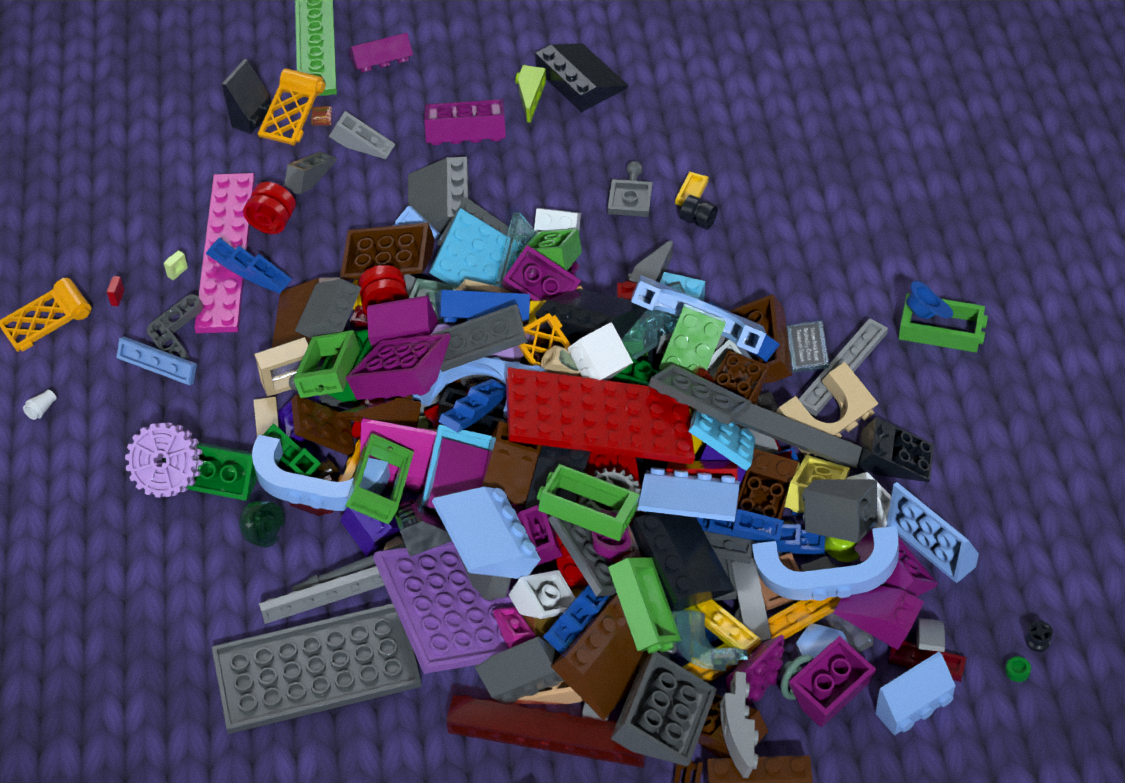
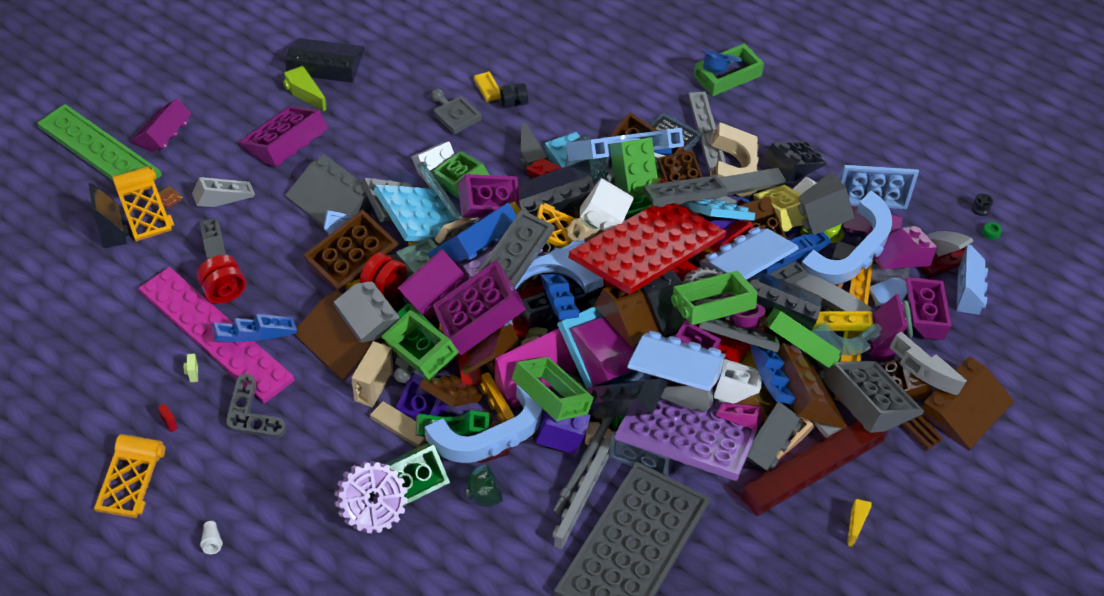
camera: 50 degrees left, 0 degrees up
medium blue tile [116,337,197,386] -> none

